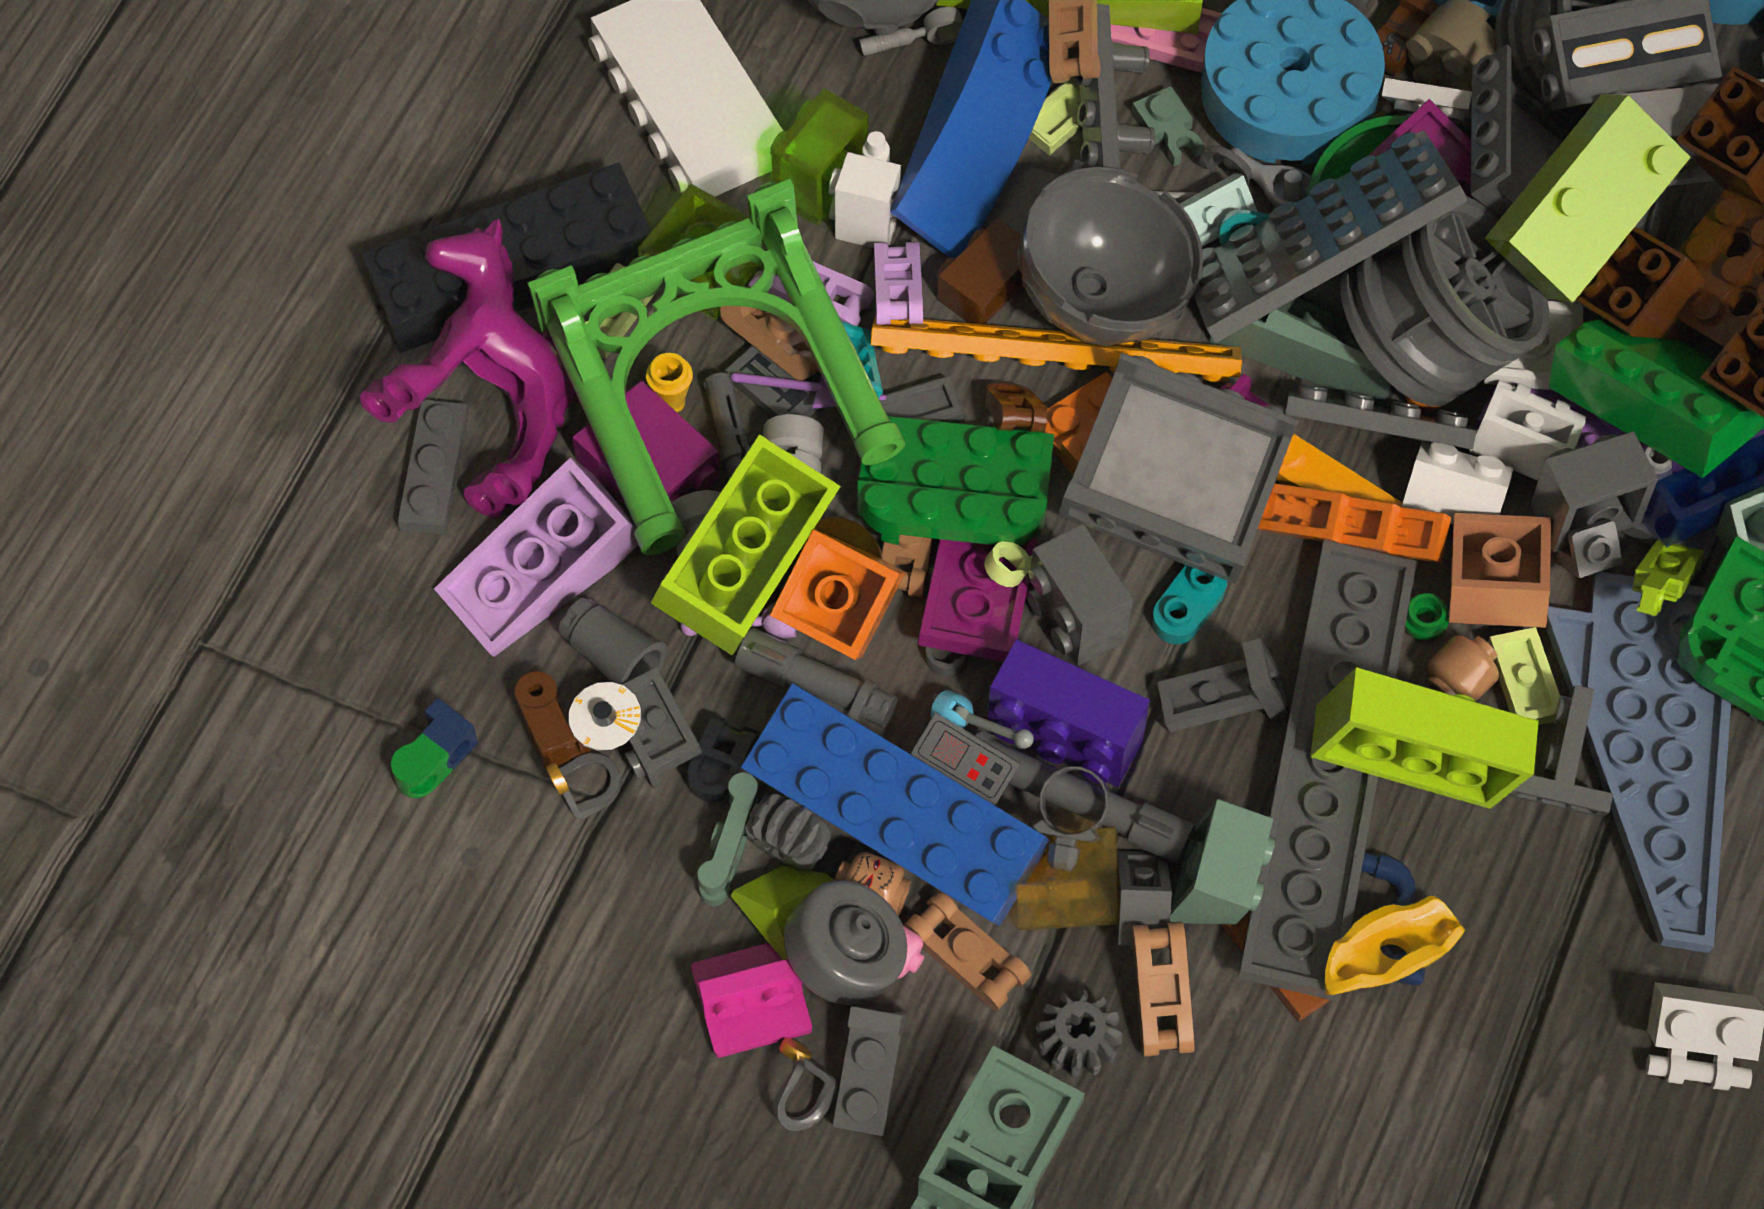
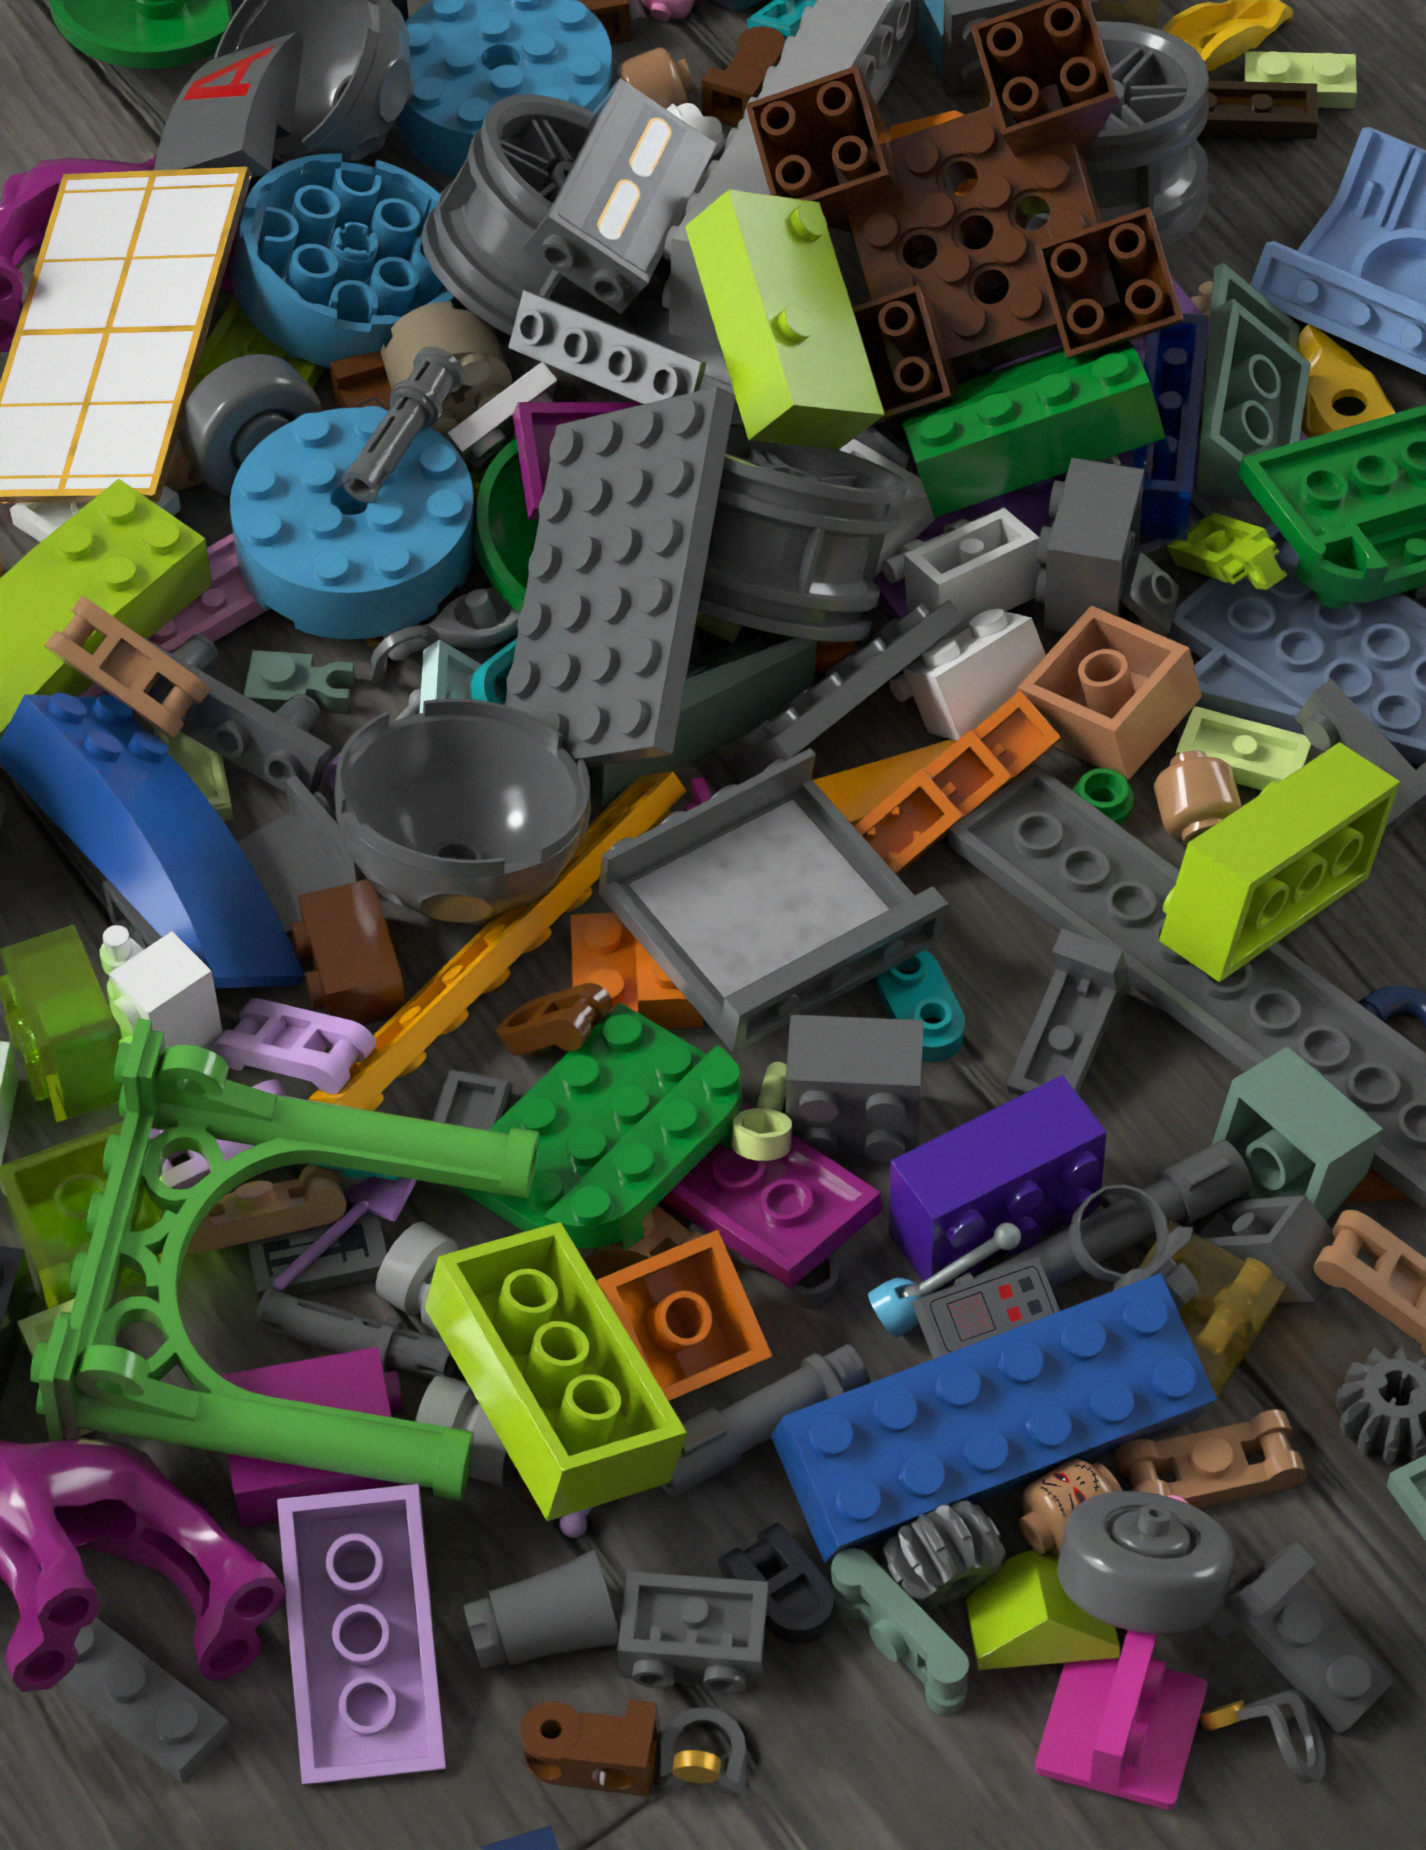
camera: 55 degrees left, 10 degrees down
white piece [569,682,641,750] -> none
yellow cone [646,353,693,413] -> none
none -> dark grey pin [341,347,465,502]

